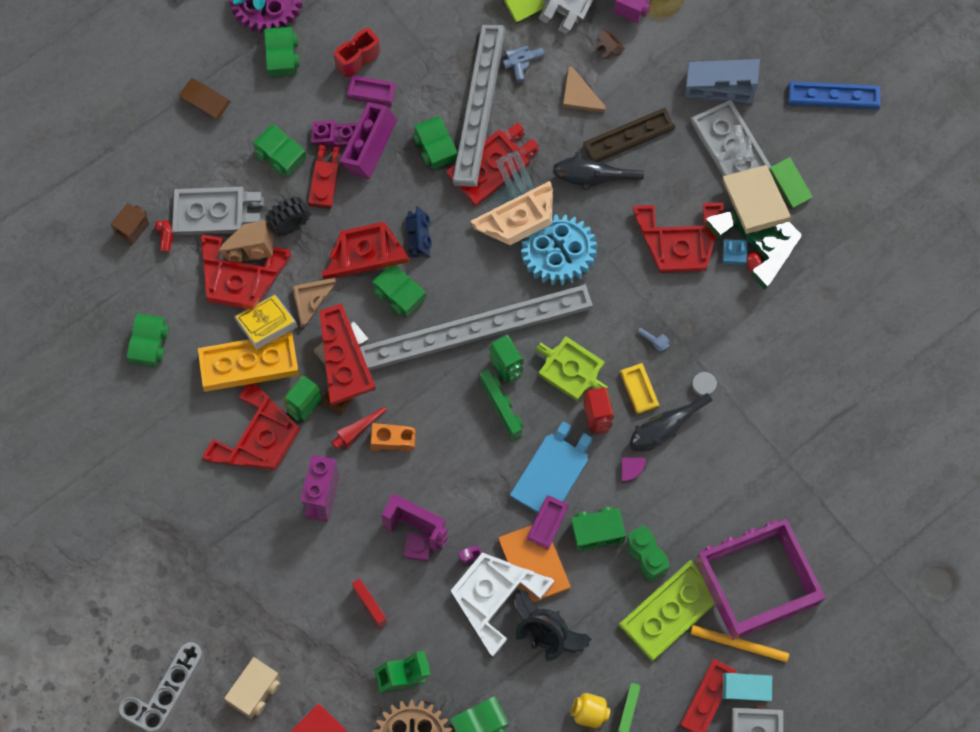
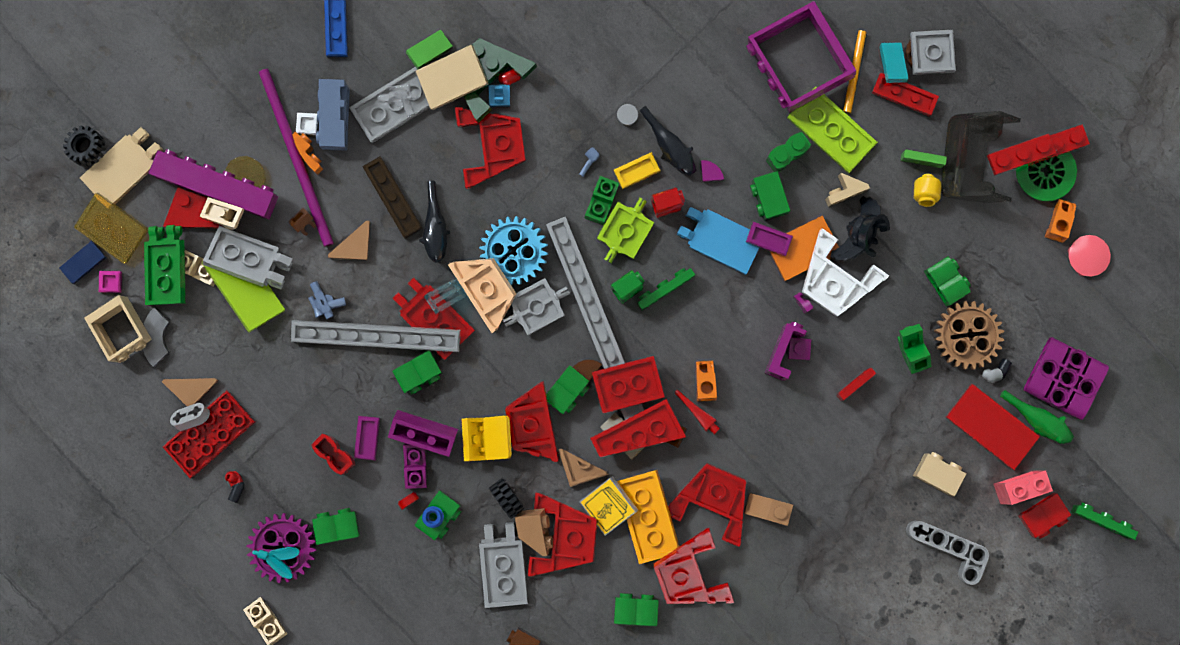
camera: 95 degrees left, 15 degrees up
red arm [155,220,173,252] -> none
reddish brown slope [179,78,231,120] -> none
green brick [283,375,322,422] -> none
magenta panel [301,455,339,522] -> none
red hinge [308,145,340,209] -> none
dark blue hinge [405,206,432,257] -> none
none -> magenta piece [259,69,334,247]
none -> orange slope [292,132,323,175]
none -> white tile [296,113,319,136]
none -> red tile [398,492,420,510]
none -> blue plate [422,506,444,528]
none -> yellow bracket [462,416,512,461]
none -> light grey plate [502,278,570,335]
none -> reddish brown tile [572,360,602,380]
none -> green slope [584,176,619,225]
none -> red plate [592,356,665,414]
none -> wing [654,528,734,604]
none -> medium nougat slope [744,493,793,526]
none -> tan slope [825,173,870,207]

